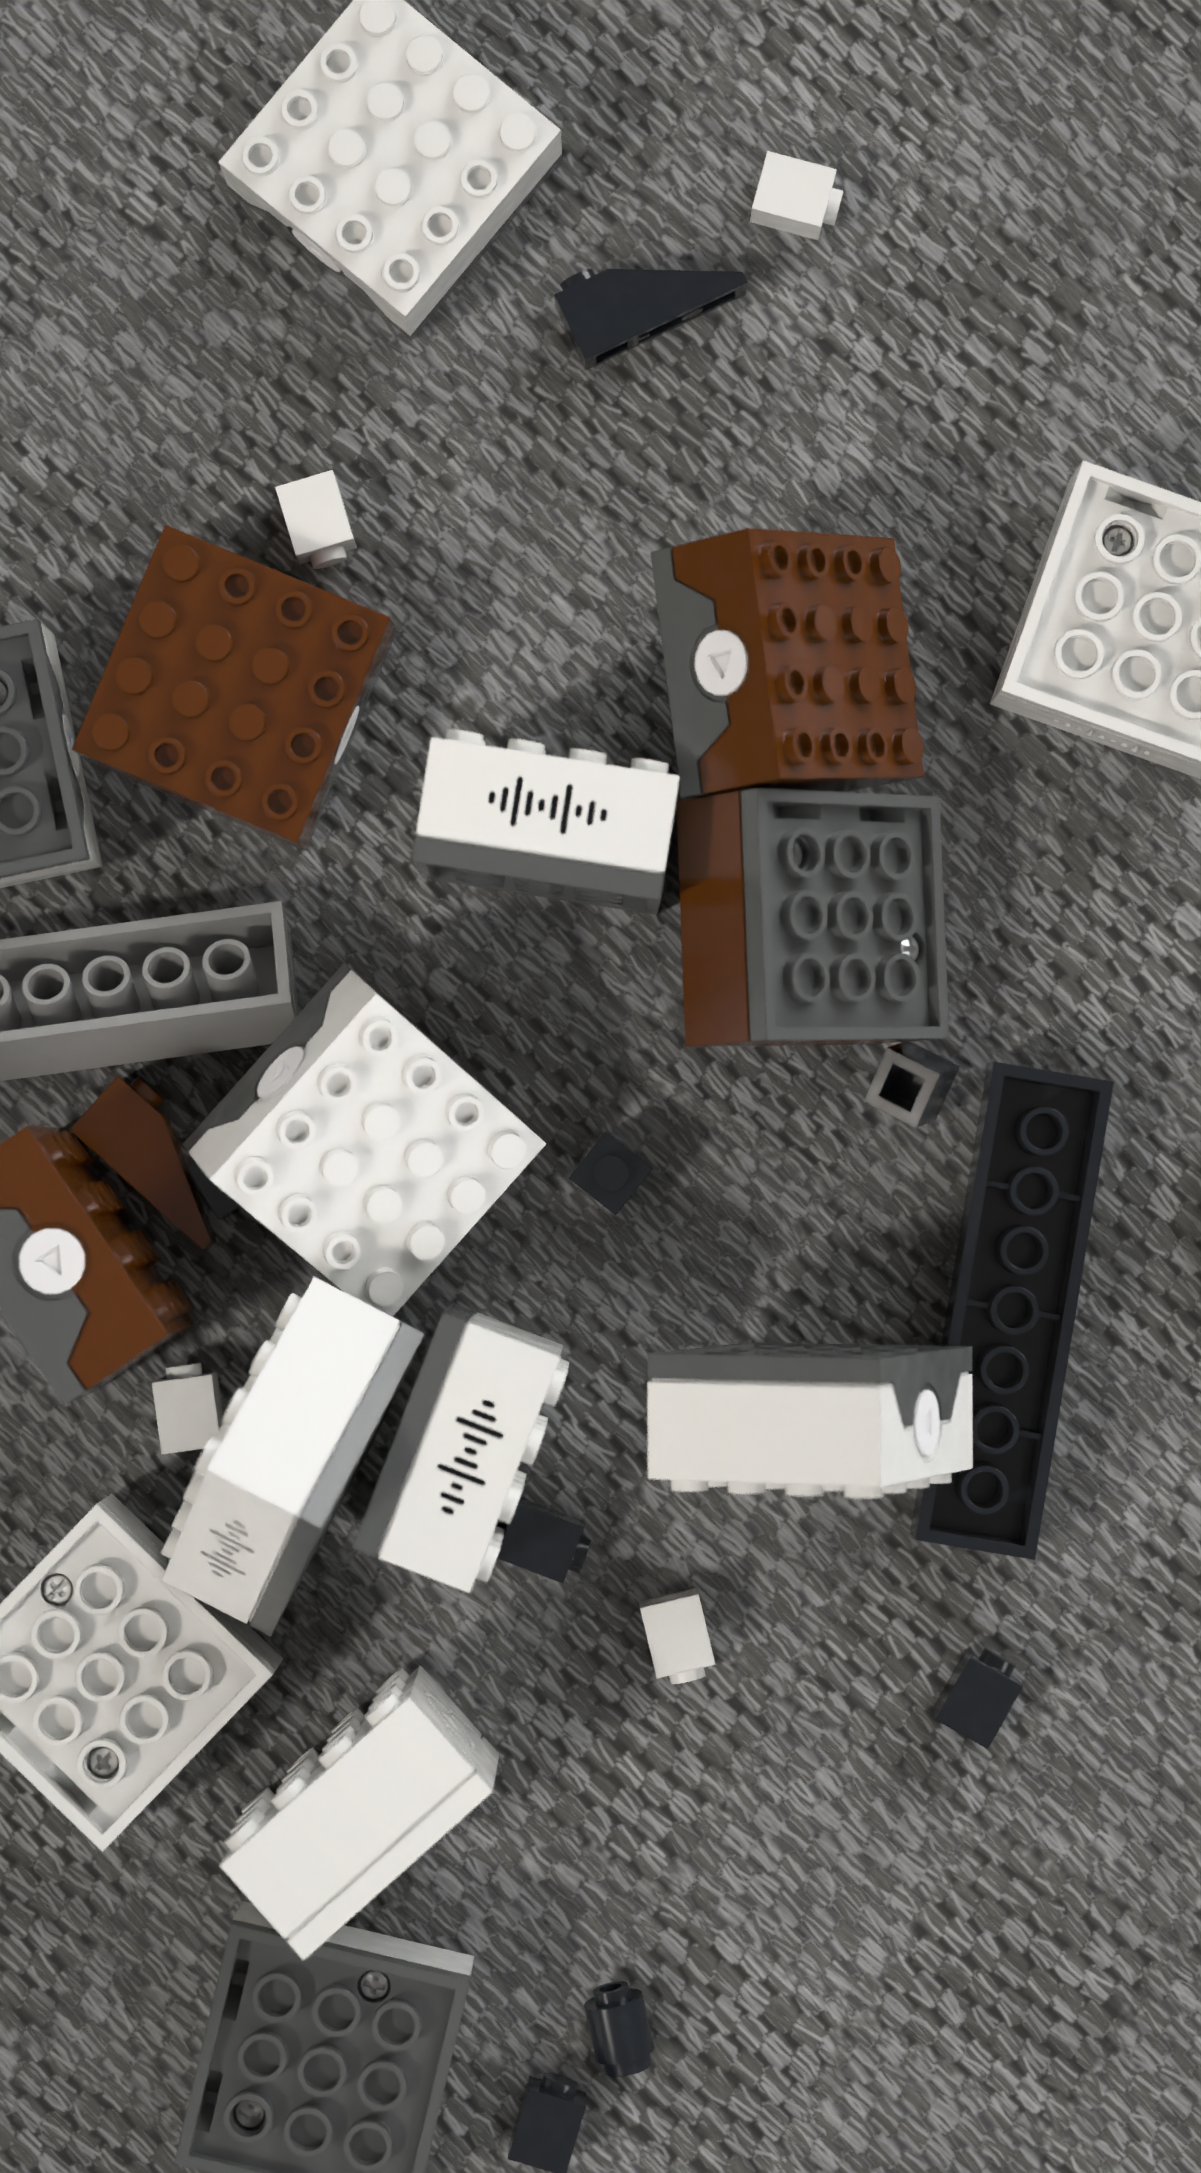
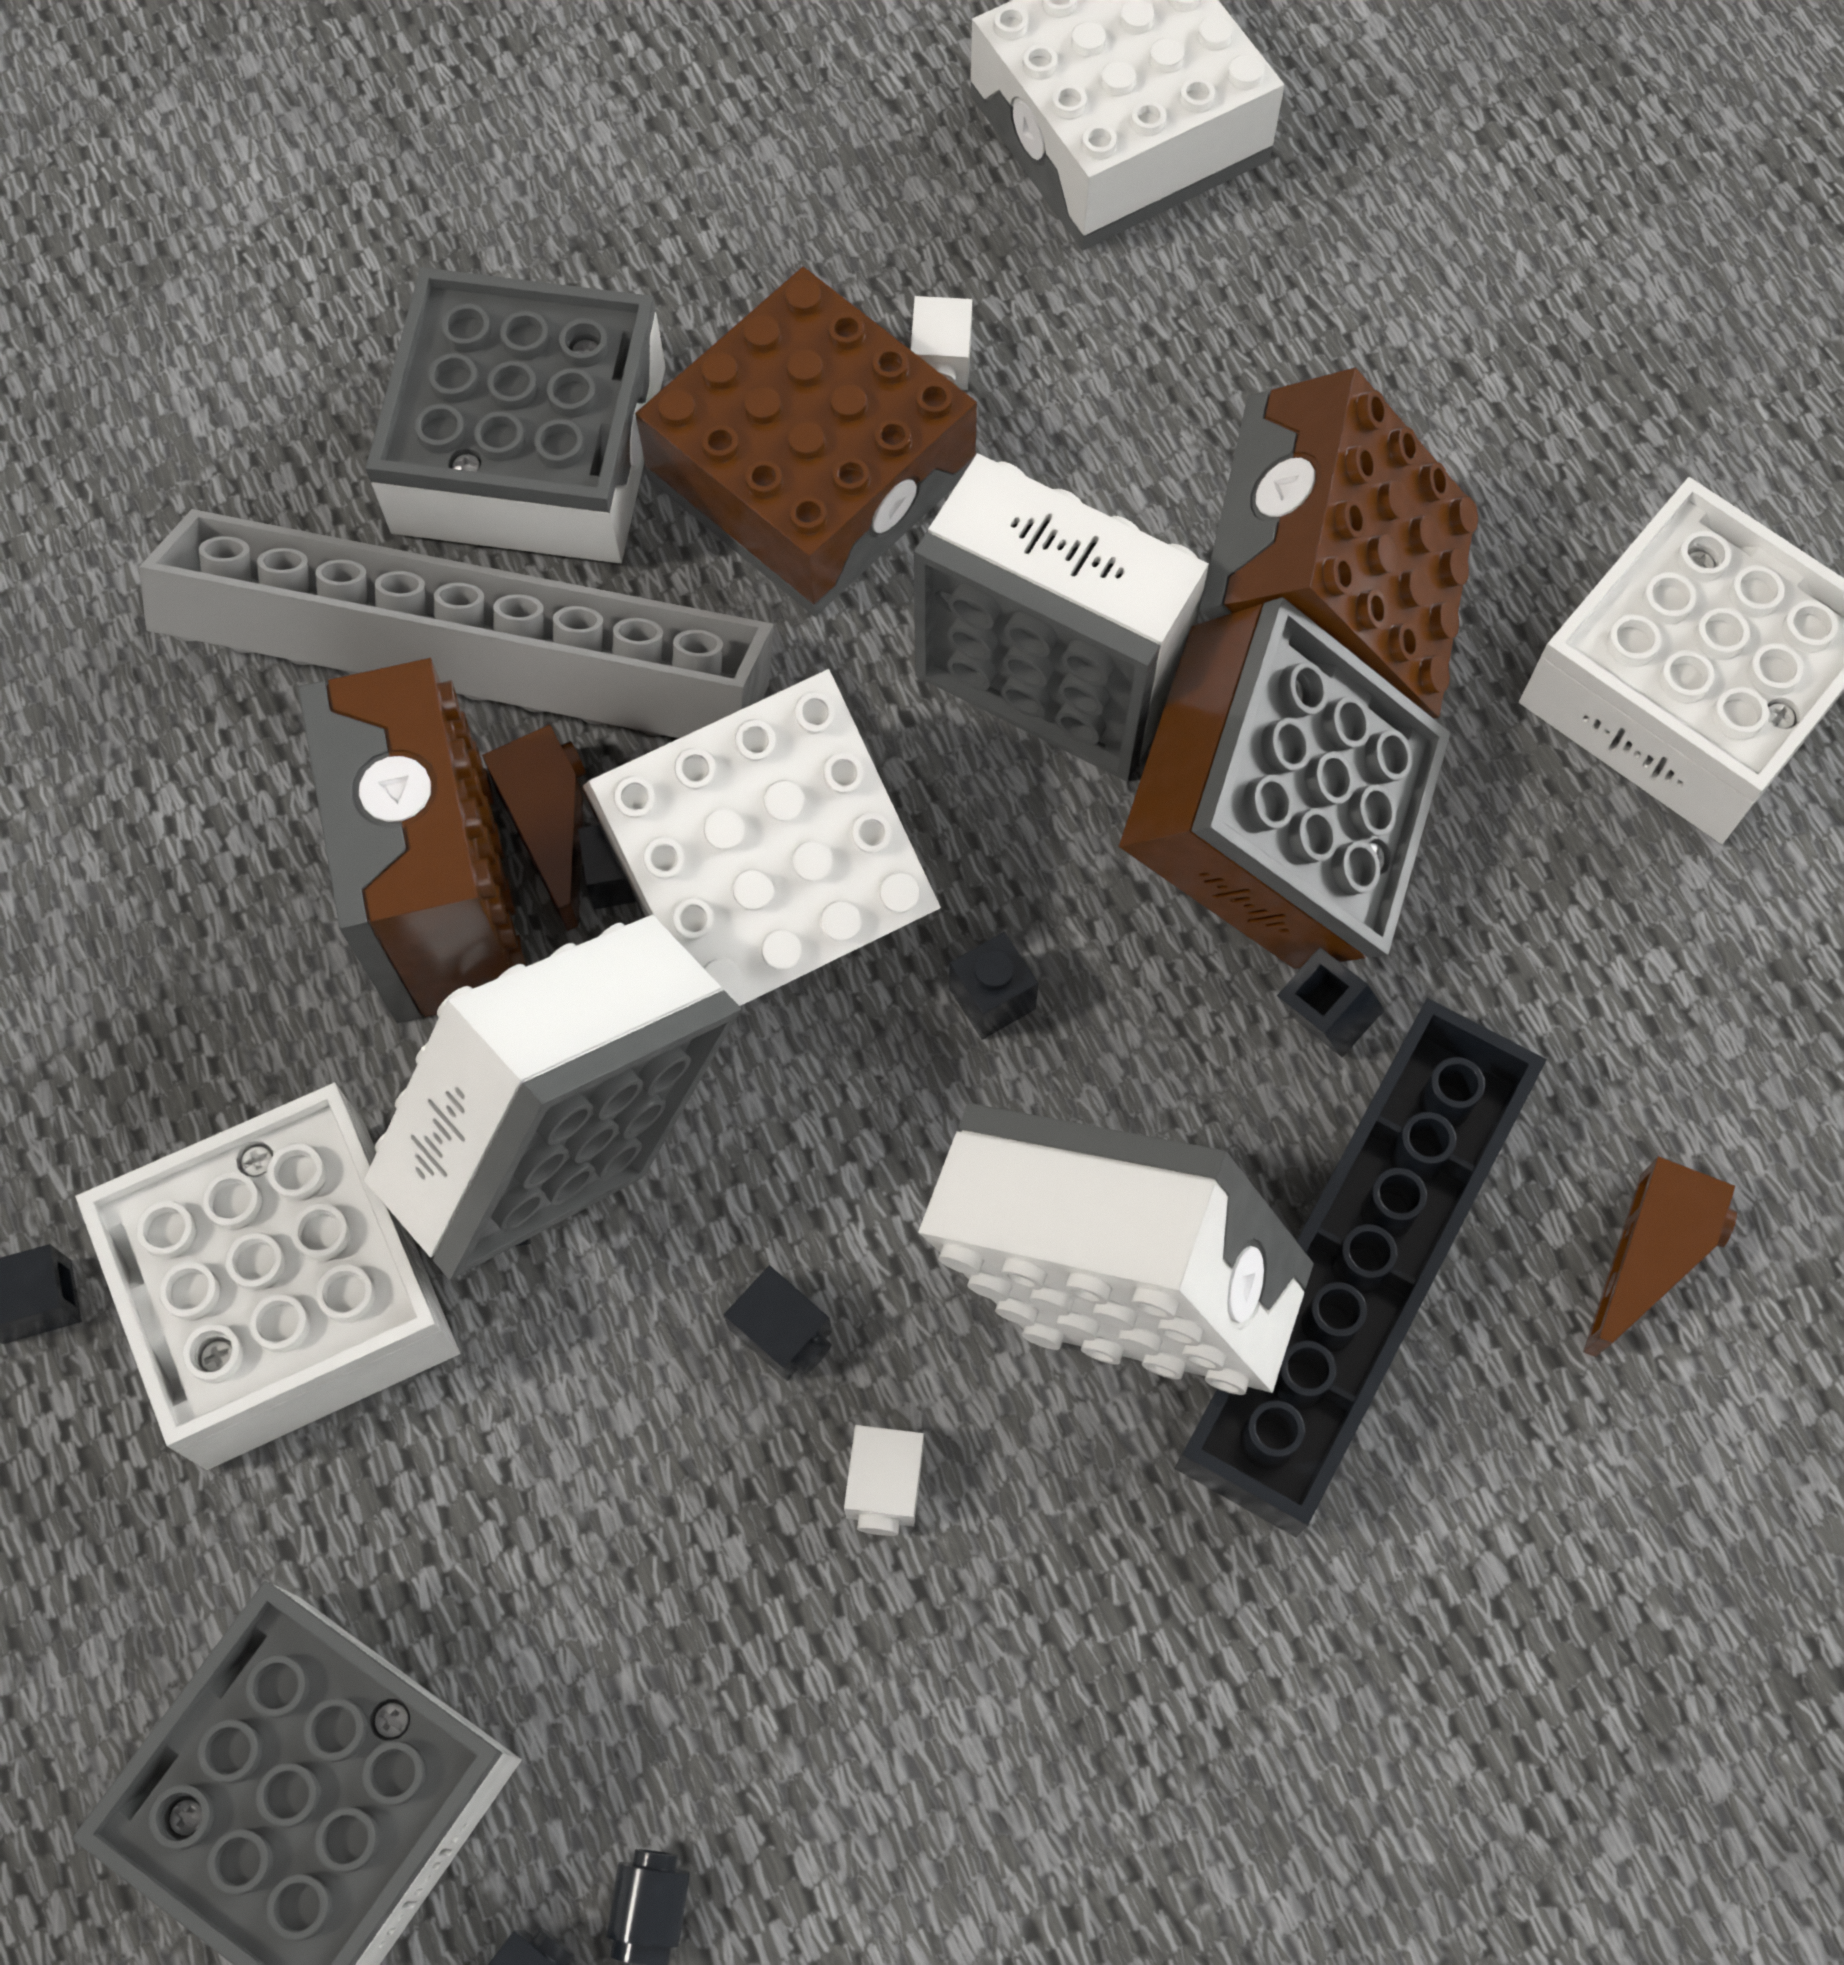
camera: 15 degrees right, 20 degrees down
white piece [220,1665,499,1961] -> none
white piece [352,1303,570,1593] -> none
black slope [554,269,747,371] -> none
white brick [750,151,843,240] -> none
black brick [931,1648,1023,1749] -> none

